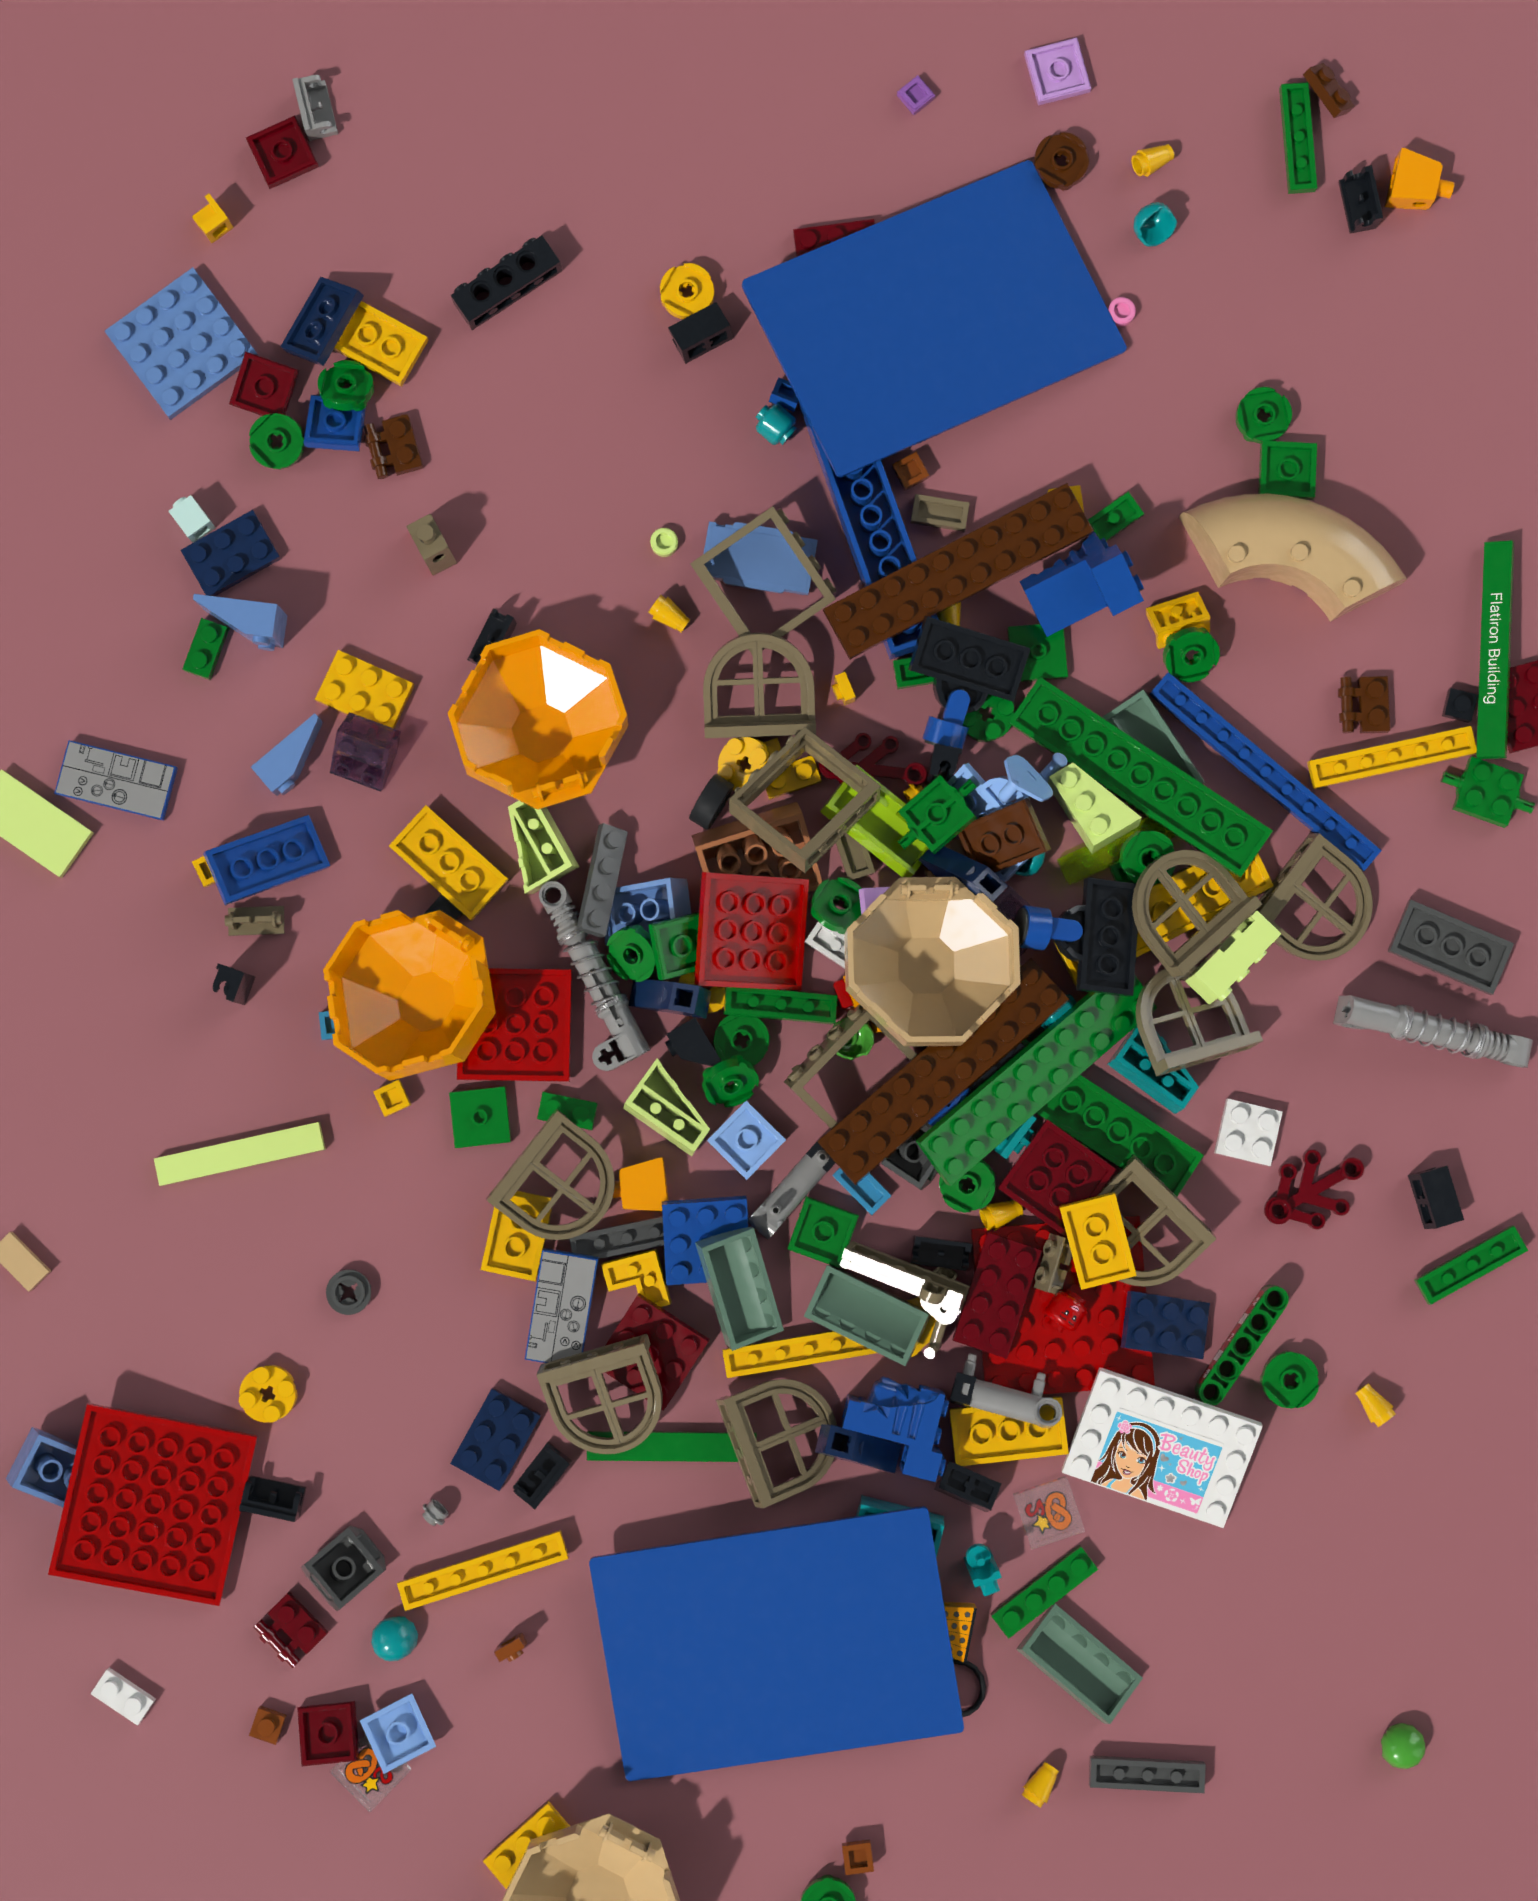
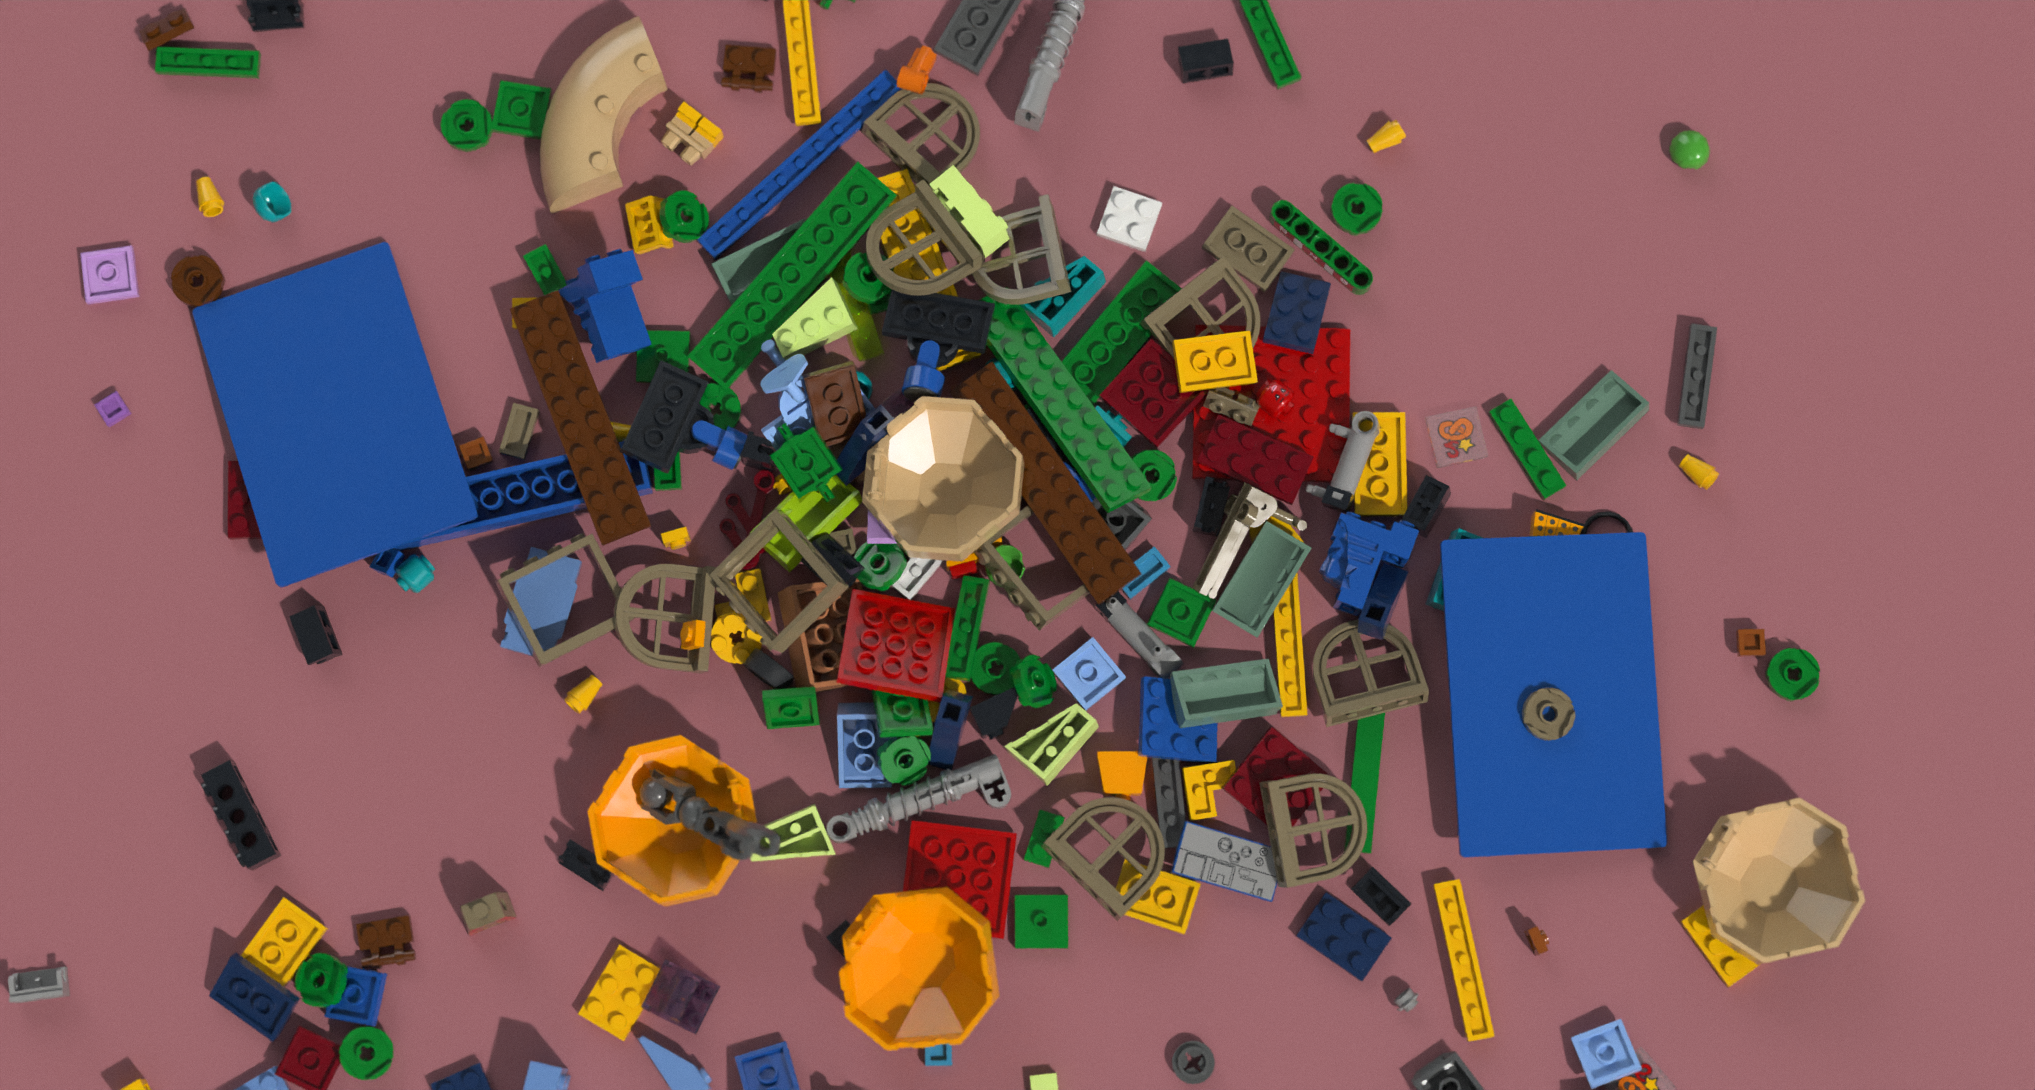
camera: 85 degrees left, 5 degrees down
dark red plate [246,115,319,189] -> none
teal hair [371,1616,418,1661] -> none
yellow plate [373,1080,411,1117] -> none
yellow plate [389,805,509,921] -> none
dark grey plate [576,823,628,938] -> none
yellowish green tile [650,528,678,557] -> none
yellow plate [660,263,714,319] -> none
teal hips [963,1544,1002,1596] -> none
yellow cone [979,1200,1023,1231] -> none
plate [1062,1367,1263,1528] -> none
bright pink tile [1108,297,1136,327] -> none
dark red plant [1264,1150,1364,1229] -> none
none -> dark grey piece [639,769,780,860]
none -> tan hips [661,101,724,166]
none -> light orange plate [680,620,706,650]
none -> green plate [762,687,820,729]
none -> black hinge [801,534,865,588]
none -> orange piece [897,46,937,95]
none -> dark tan plate [1202,206,1295,293]
none -> dark tan tile [1522,688,1575,741]

